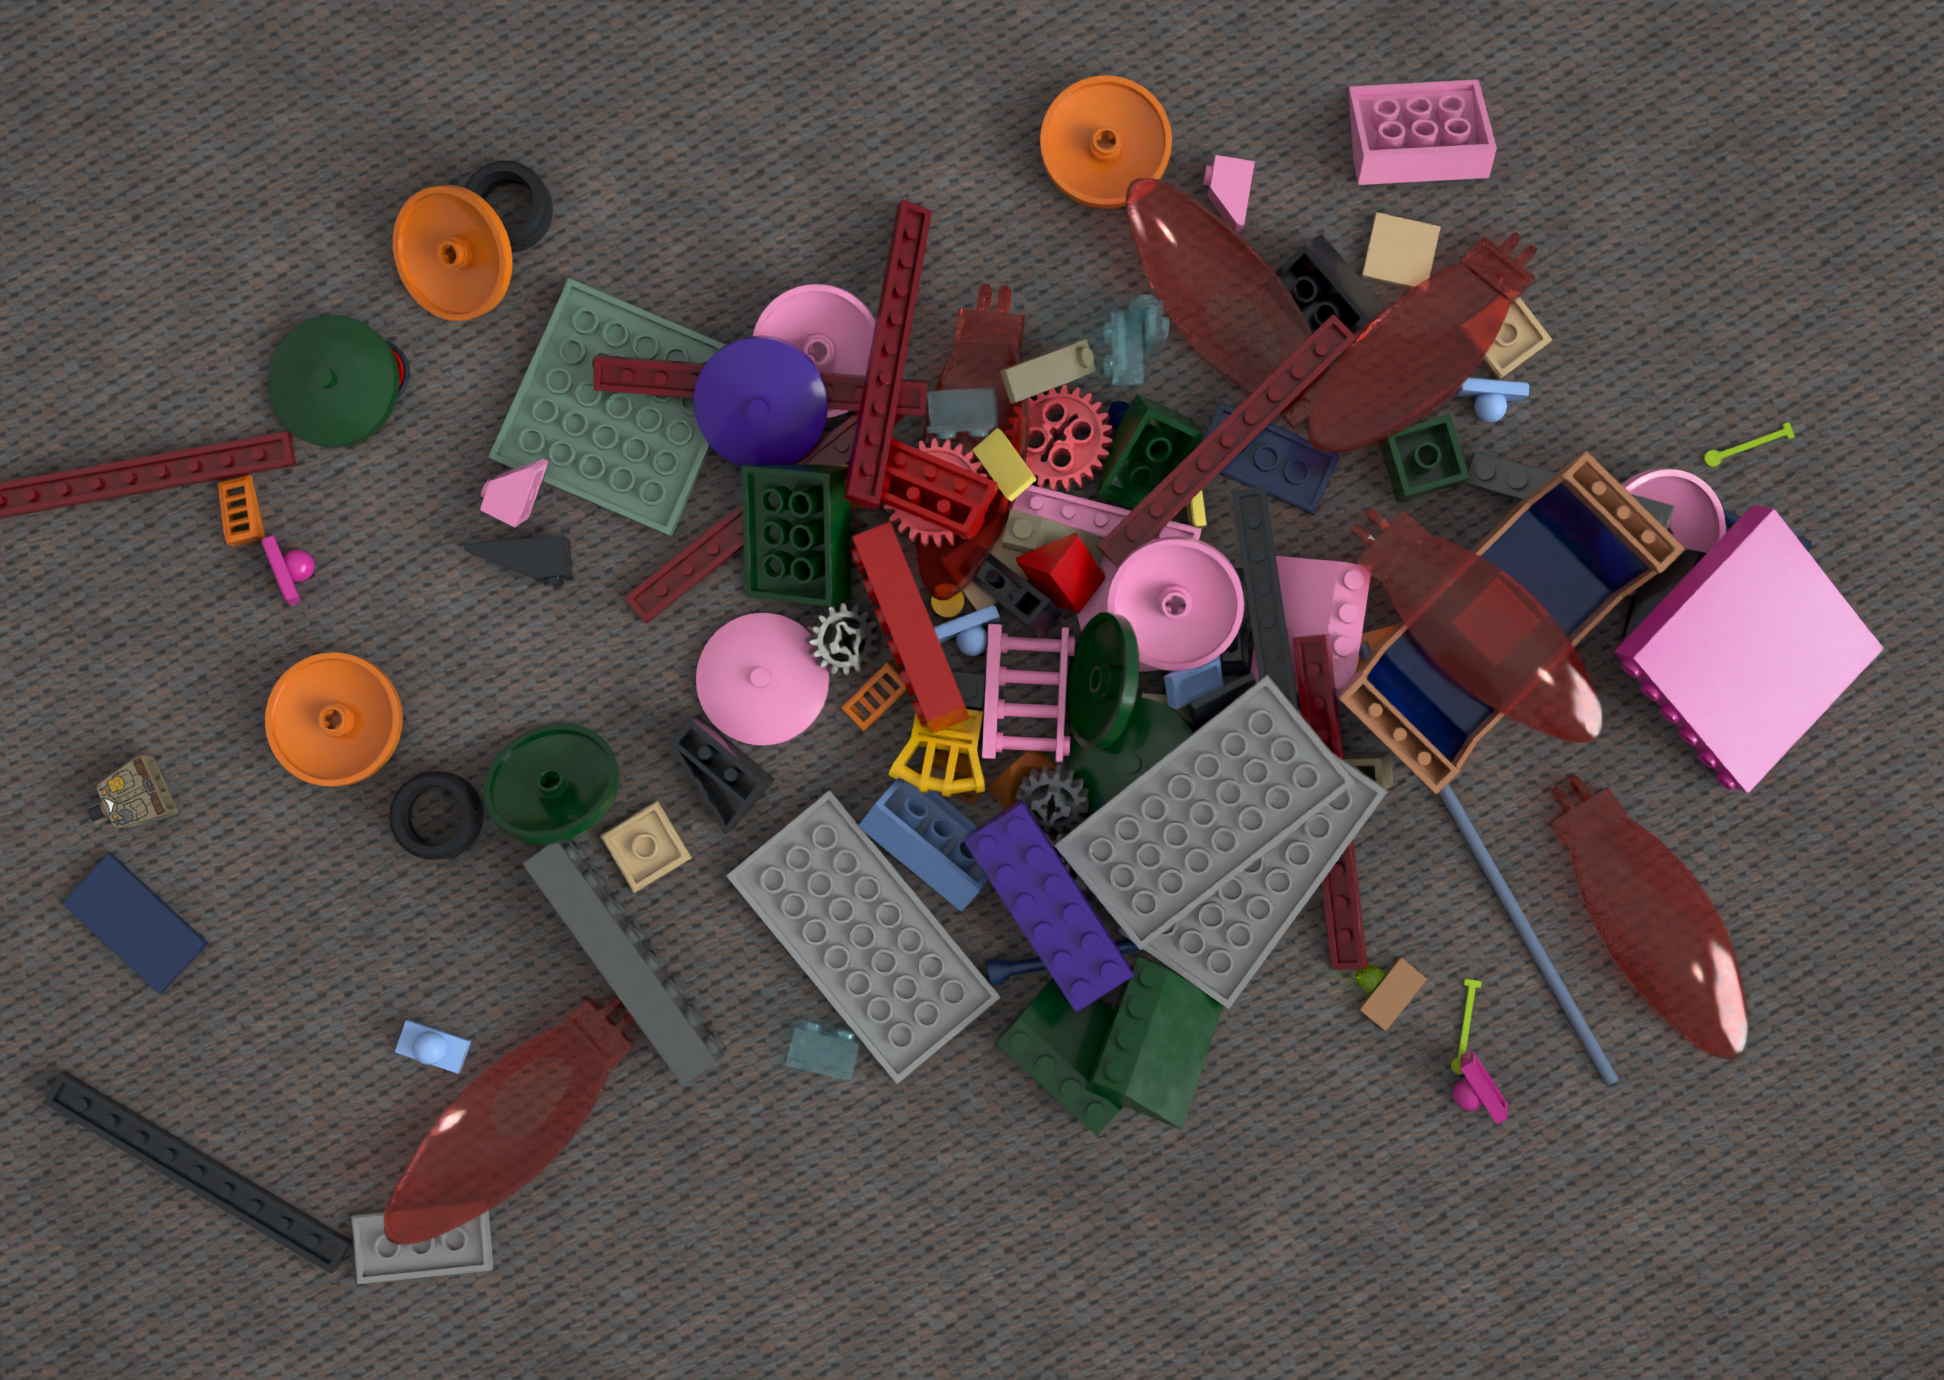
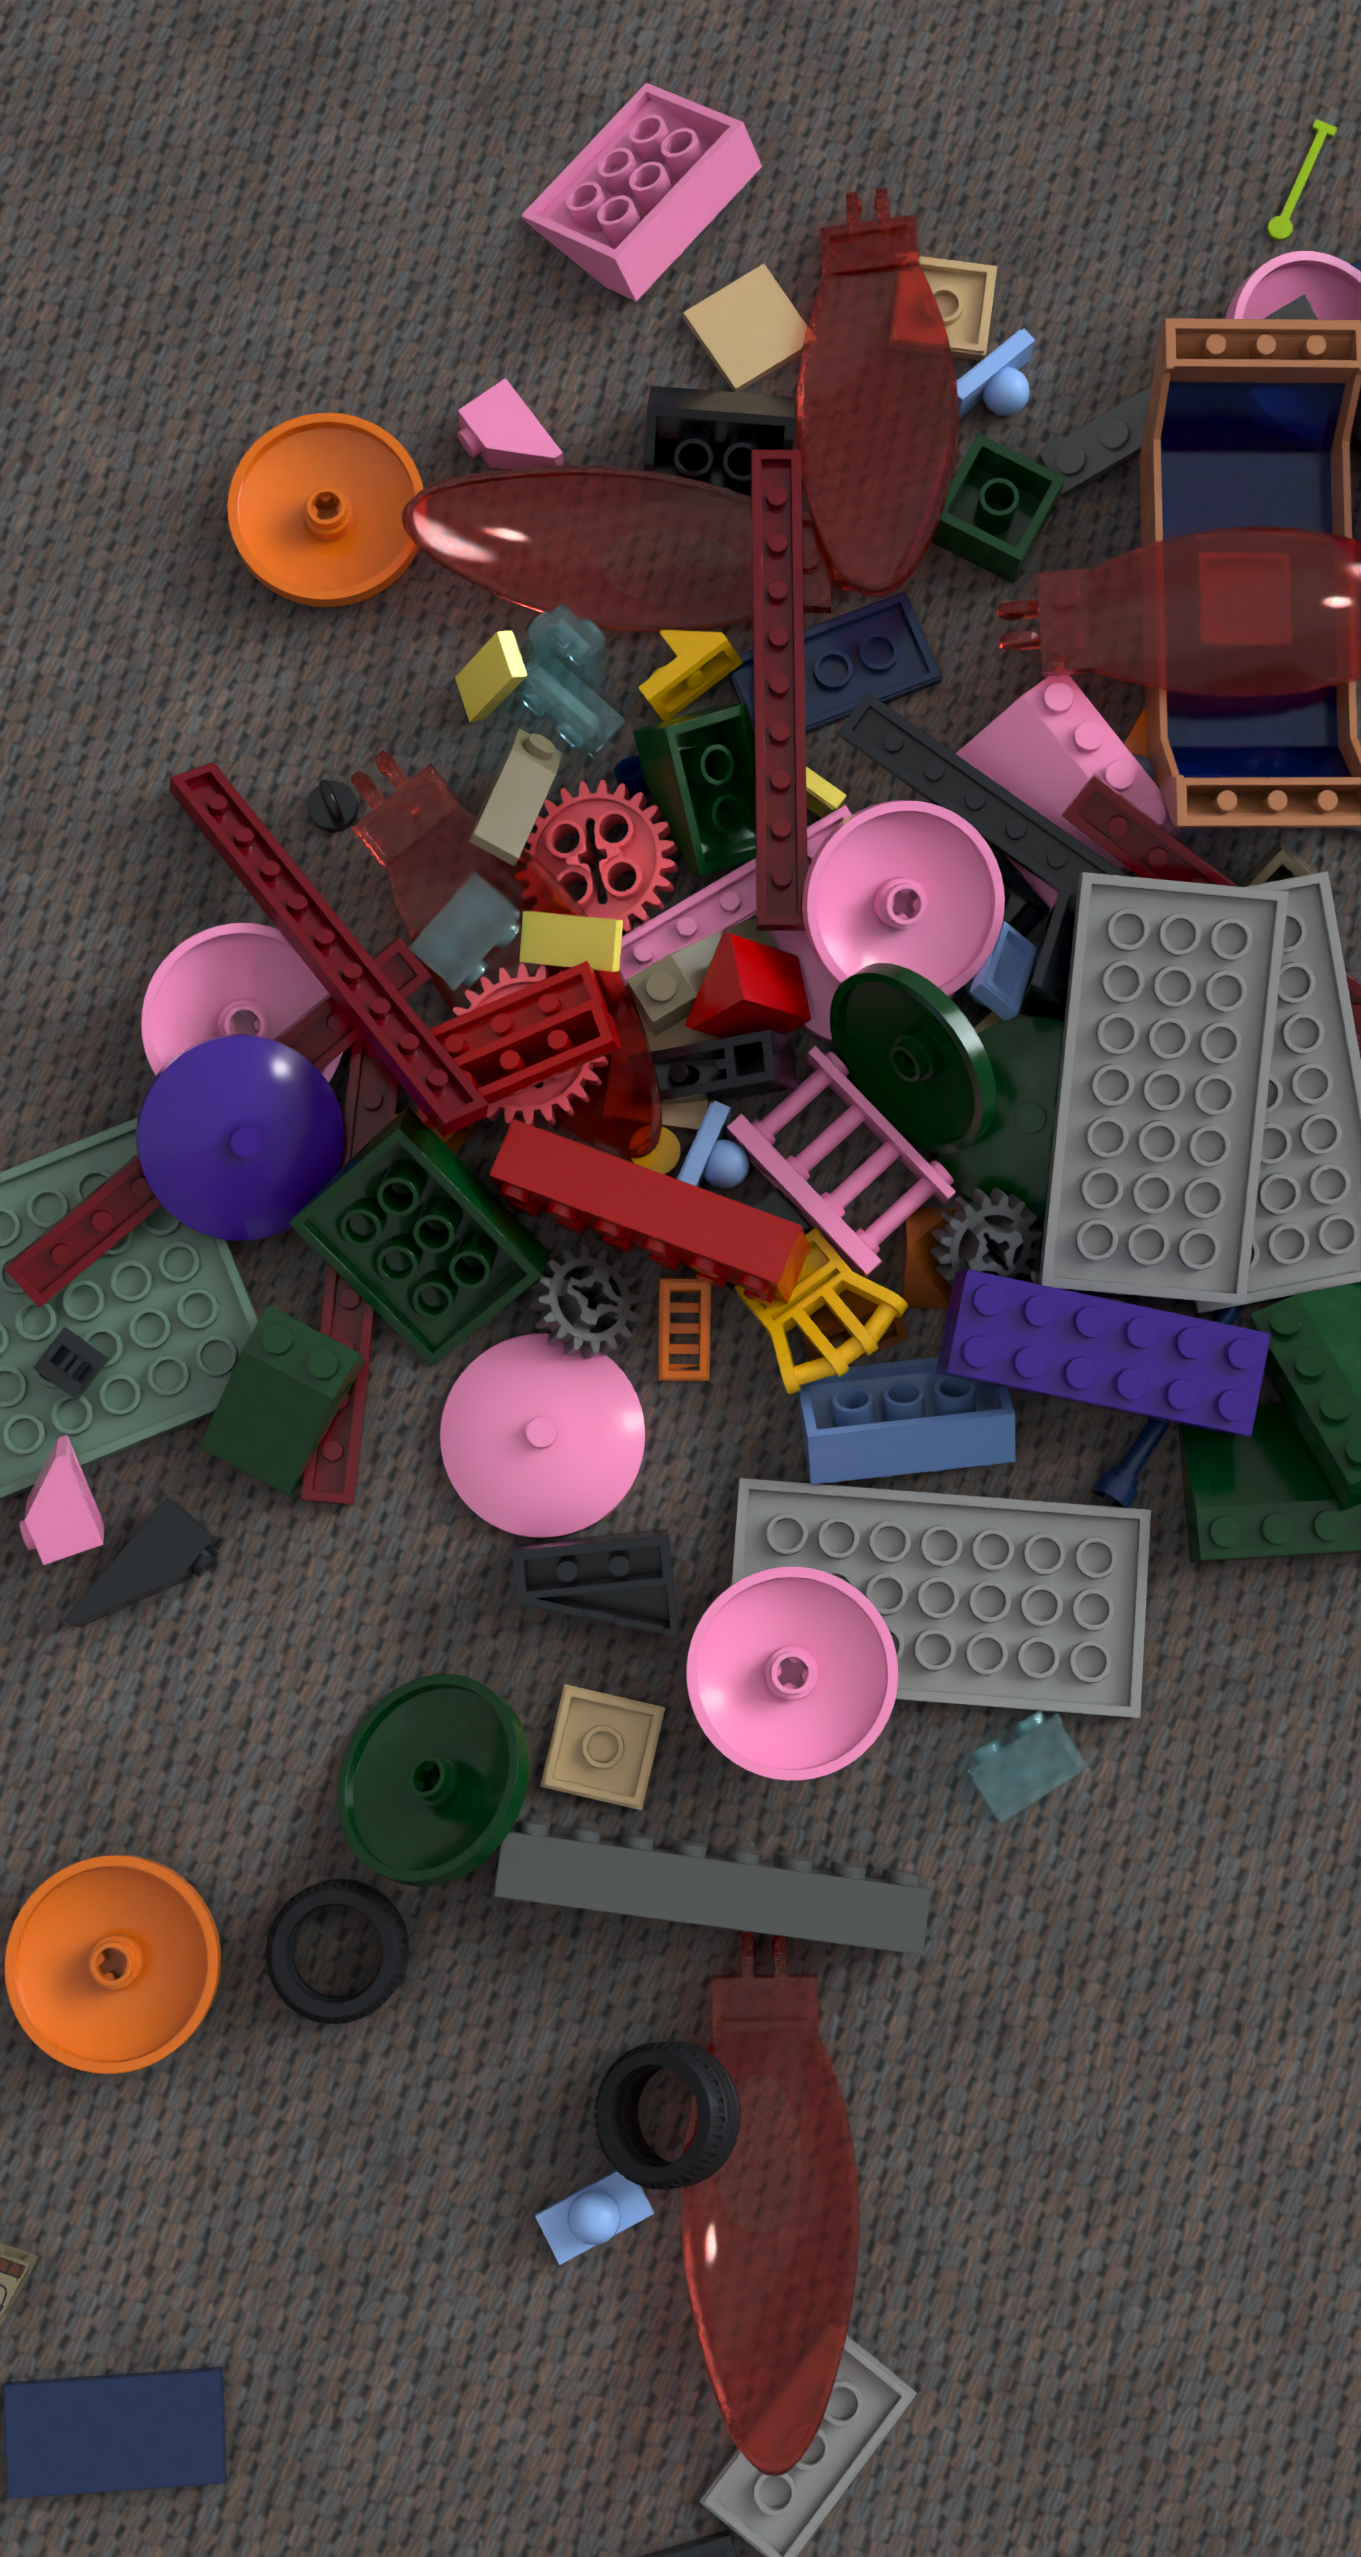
camera: 50 degrees left, 5 degrees down
none -> black tile [33,1327,109,1400]
none -> dark green slope [199,1305,366,1497]
none -> black tile [307,779,358,833]
none -> light yellow tile [455,630,527,722]
none -> black tyre [594,2041,742,2190]
none -> yellow slope [638,630,743,721]
none -> bright pink dish [686,1567,898,1781]

